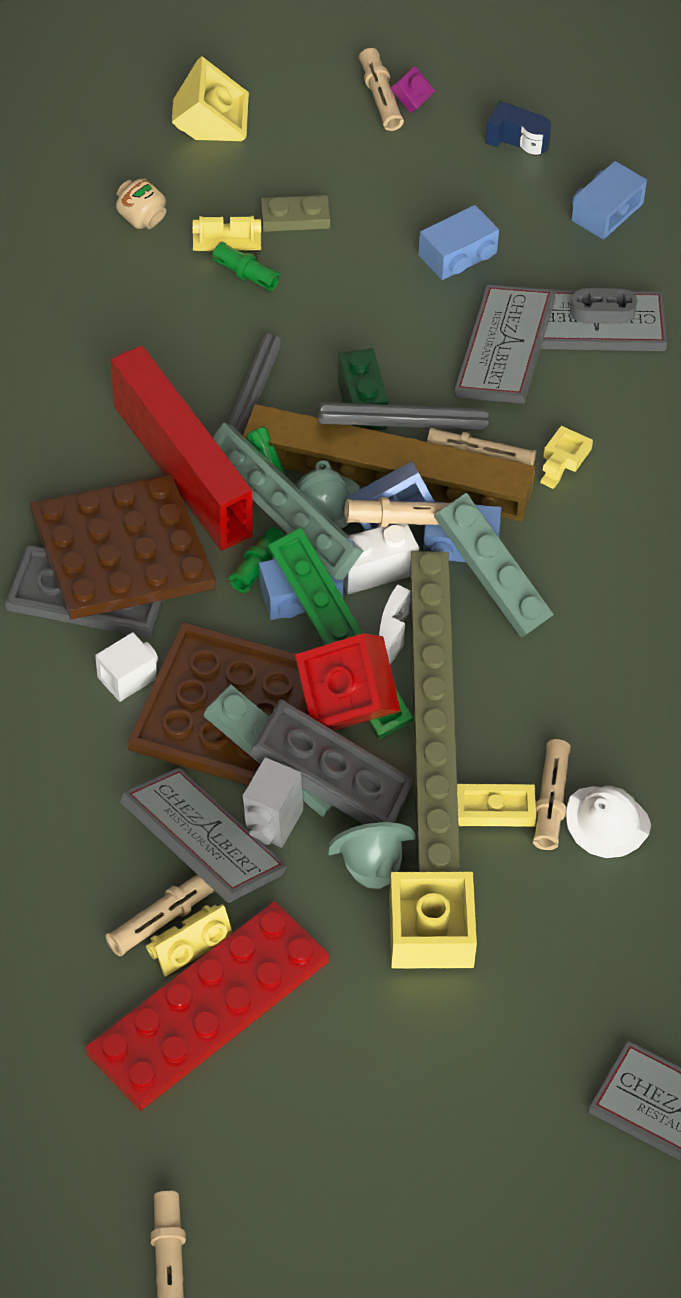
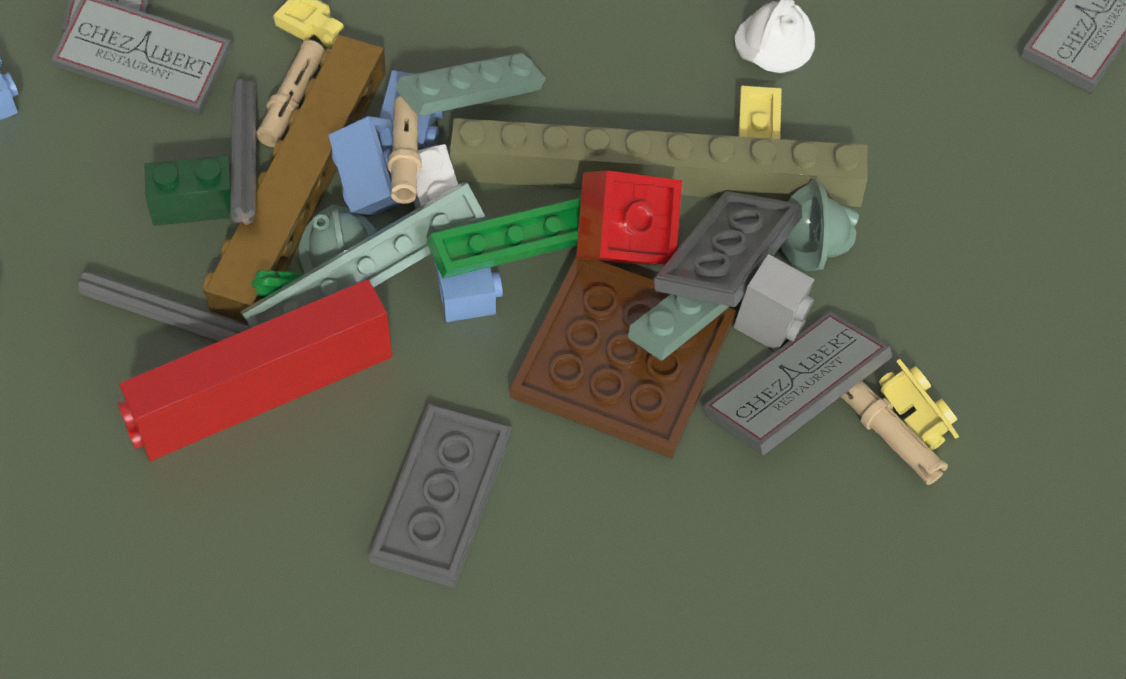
camera: 85 degrees left, 5 degrees up
reddish brown plate [30,475,216,620] -> none
red plate [85,901,329,1111] -> none
white brick [95,632,158,702] -> none
green pin [229,527,286,593] -> none
white slope [379,585,410,664] -> none
light yellow brick [389,872,477,968] -> none
tan pin [533,739,571,850] -> none

